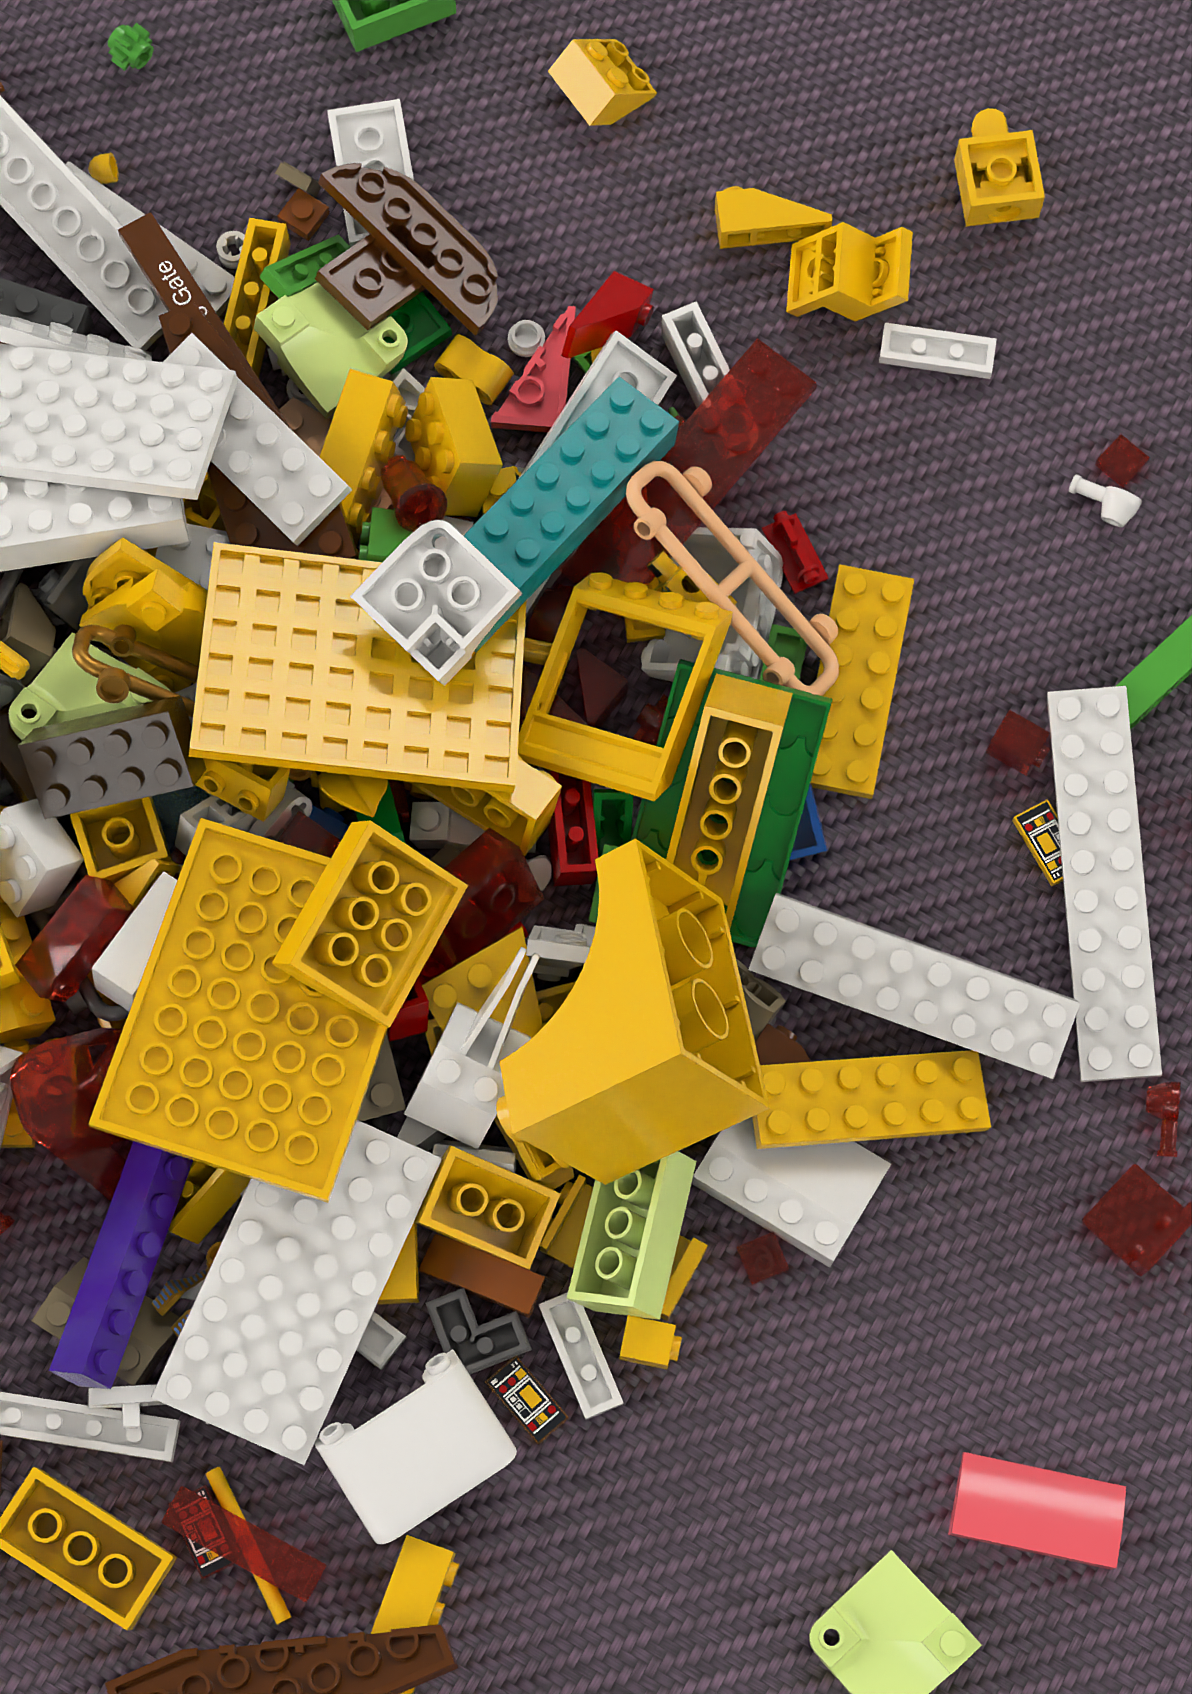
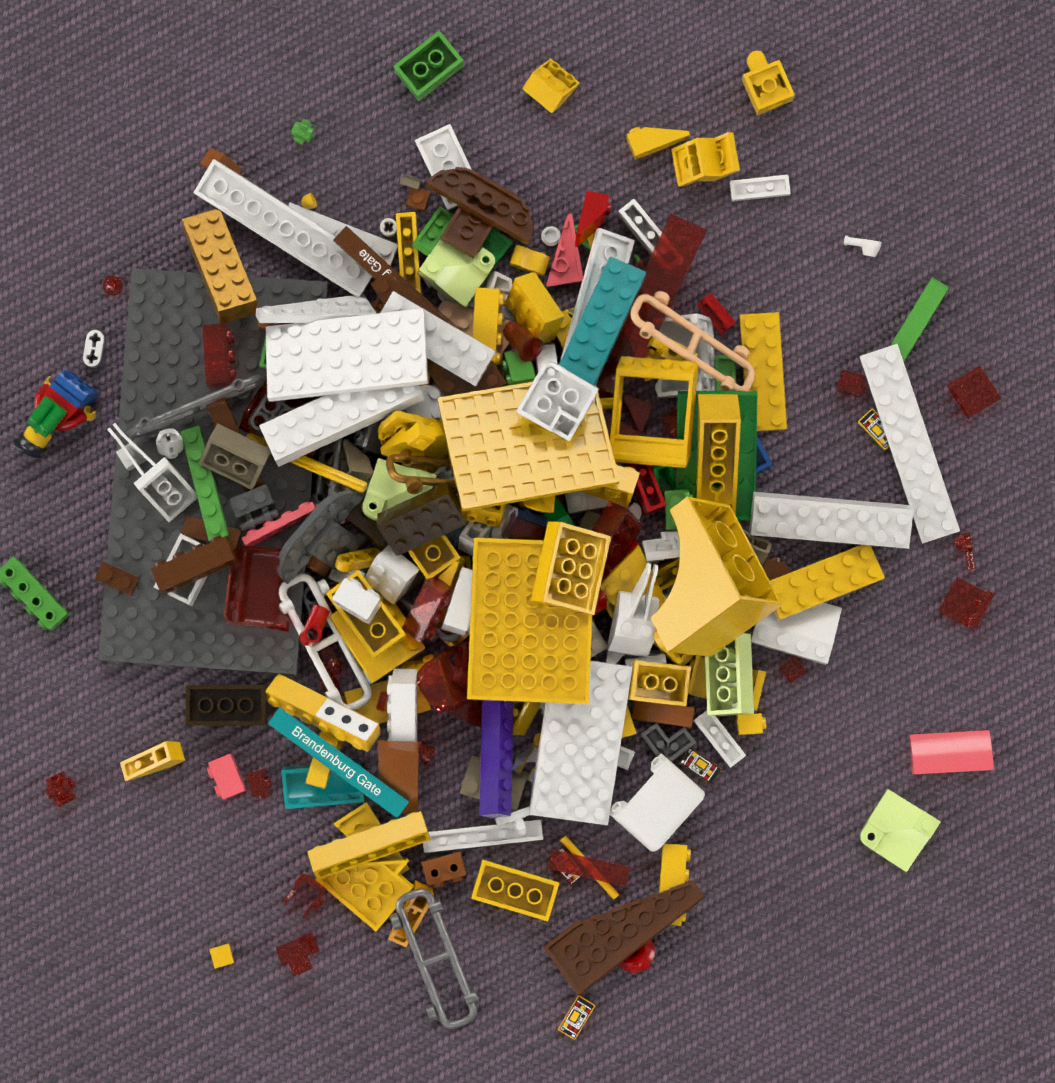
camera: 10 degrees left, 10 degrees up
clear red tile [1095,434,1150,489] -> none

